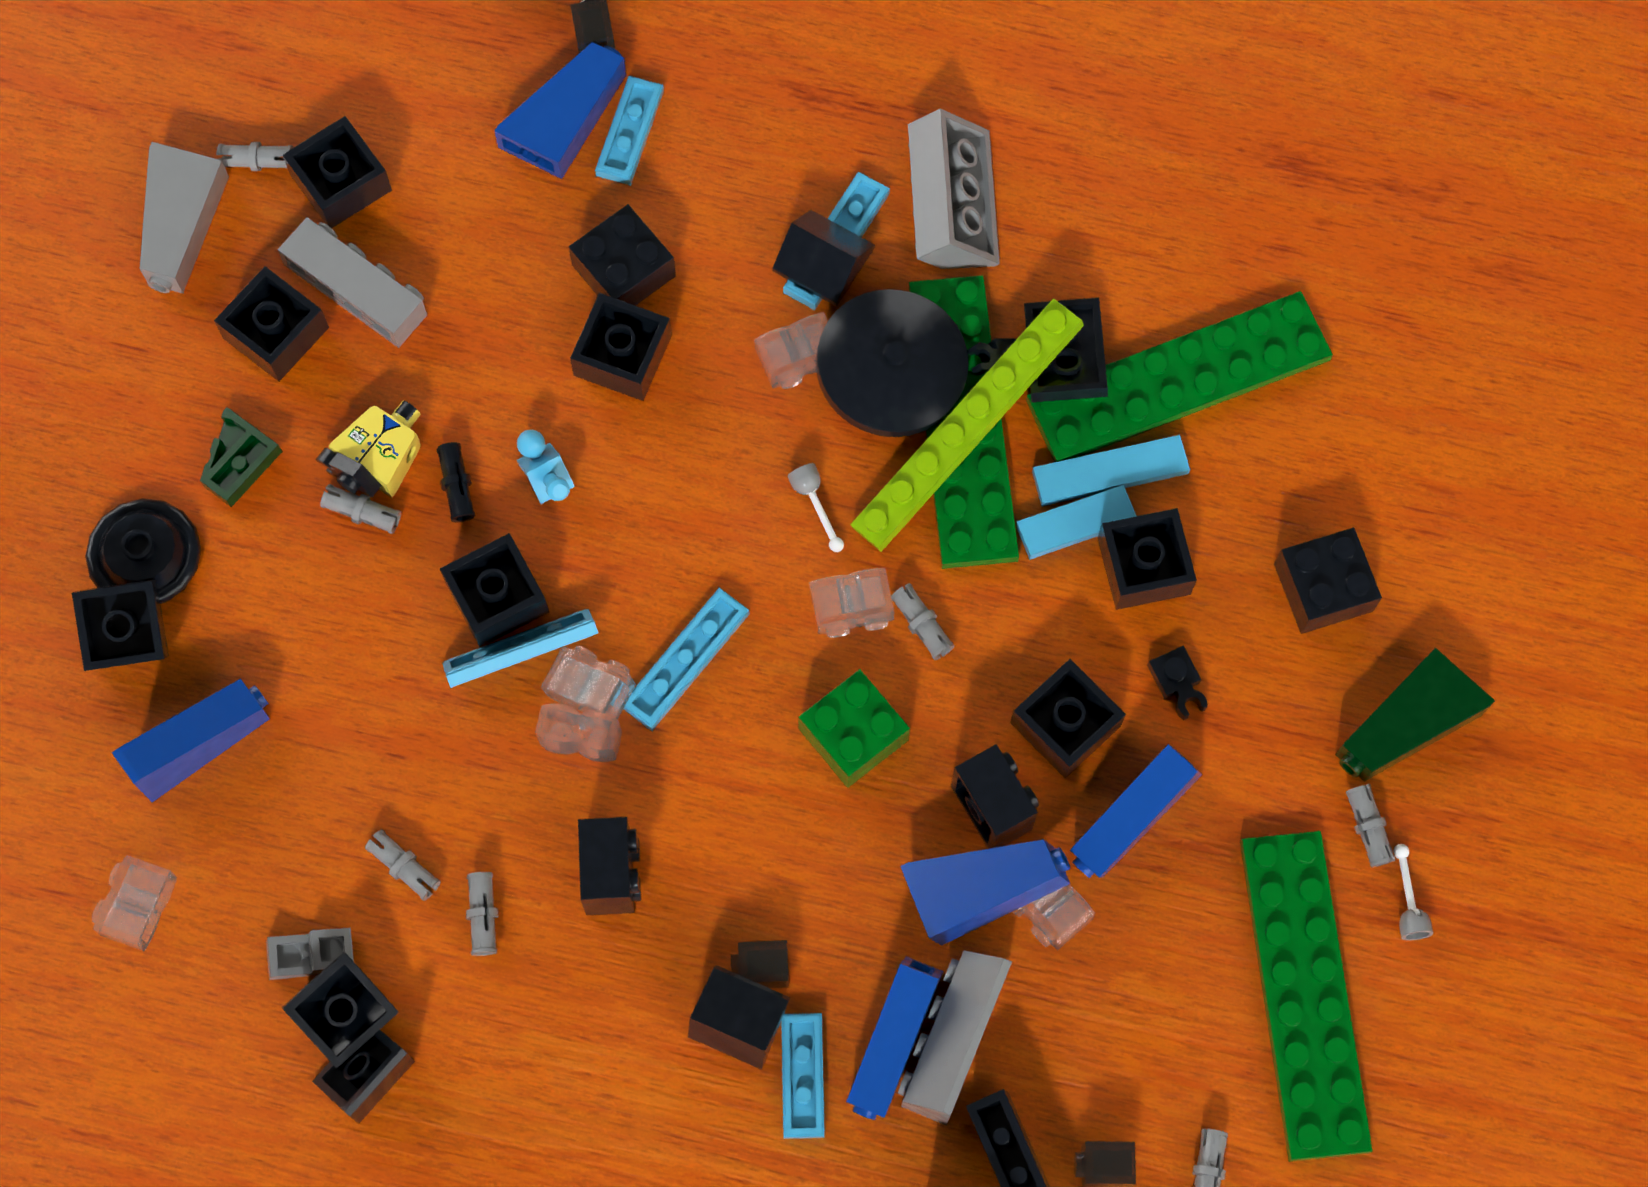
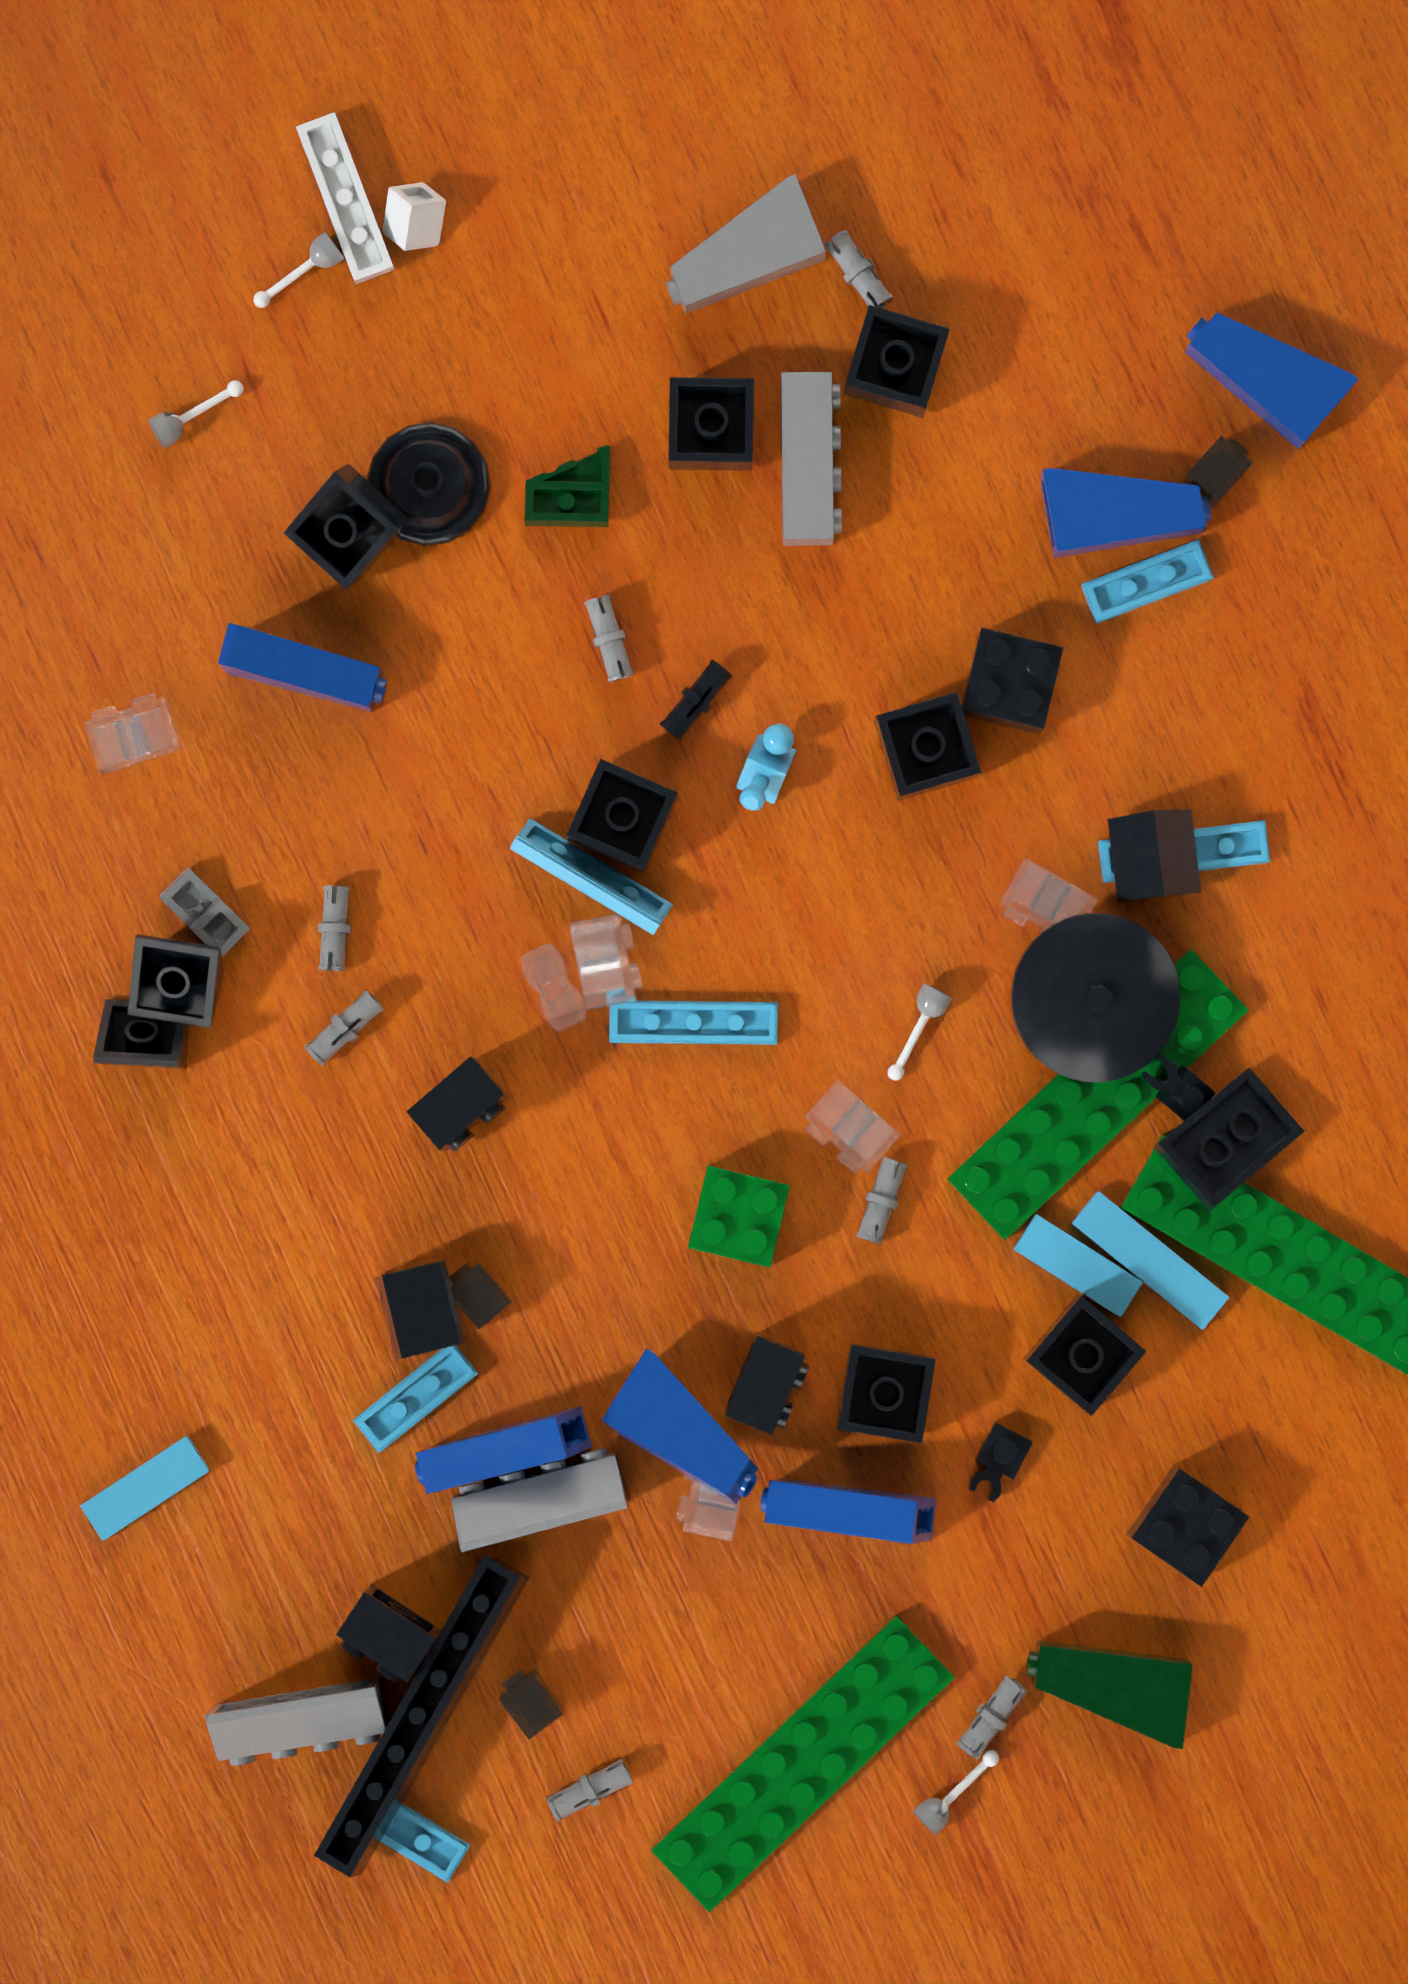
camera: 55 degrees right, 15 degrees up
black plate [316,448,382,497] -> none
light yellow torso [329,401,421,498] -> none
lime plate [850,298,1084,552] -> none
light grey slope [908,108,1000,269] -> none

